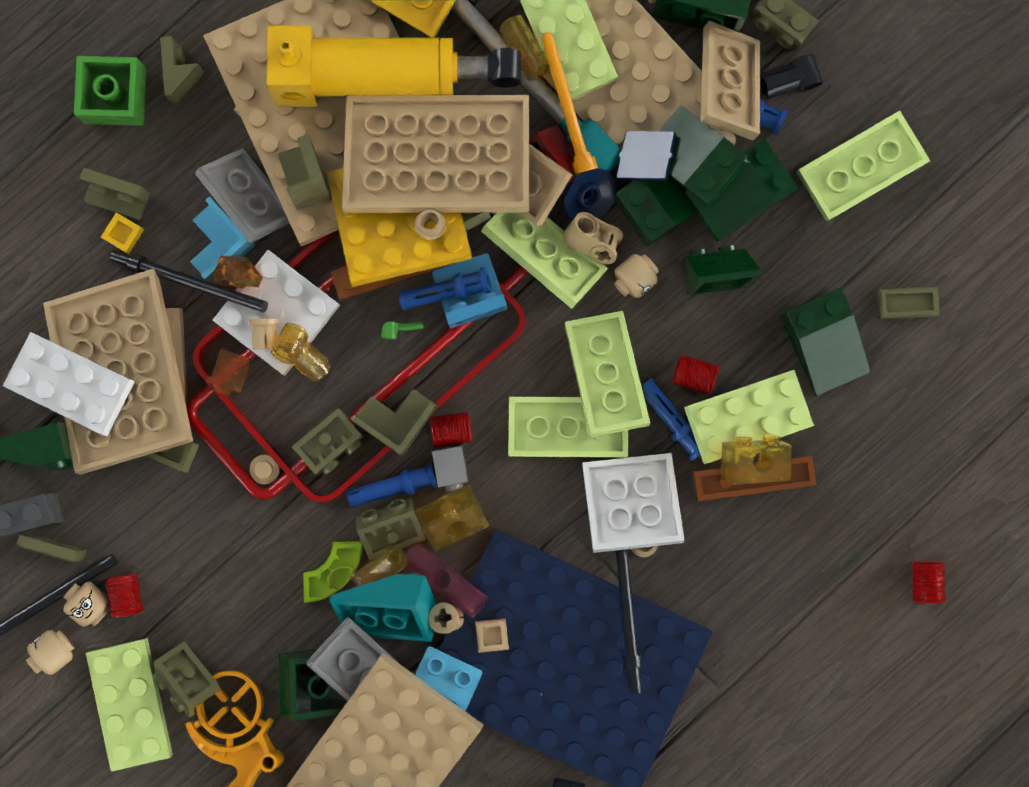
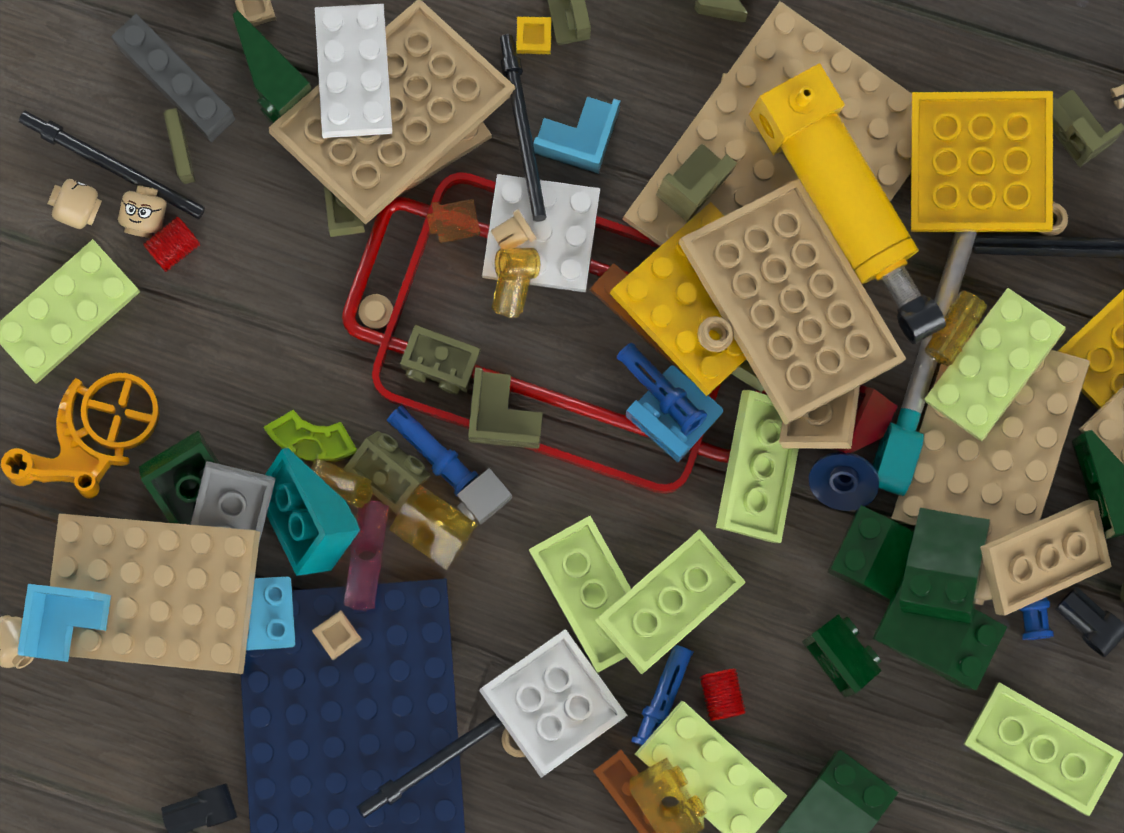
camera: 60 degrees right, 5 degrees down
olive bracket [152,641,220,718] -> none
light grey tile [195,148,290,244] -> none
clear orange bracket [212,255,263,288] -> none
bright green hand [381,321,423,340] -> none
tan bush [428,602,464,634] -> none
red piece [430,412,472,448] -> none
light orange piece [541,32,598,176] -> none
tan piece [563,212,623,265] -> none
tan head [614,254,659,298] -> none
piece [617,131,676,181] -> none

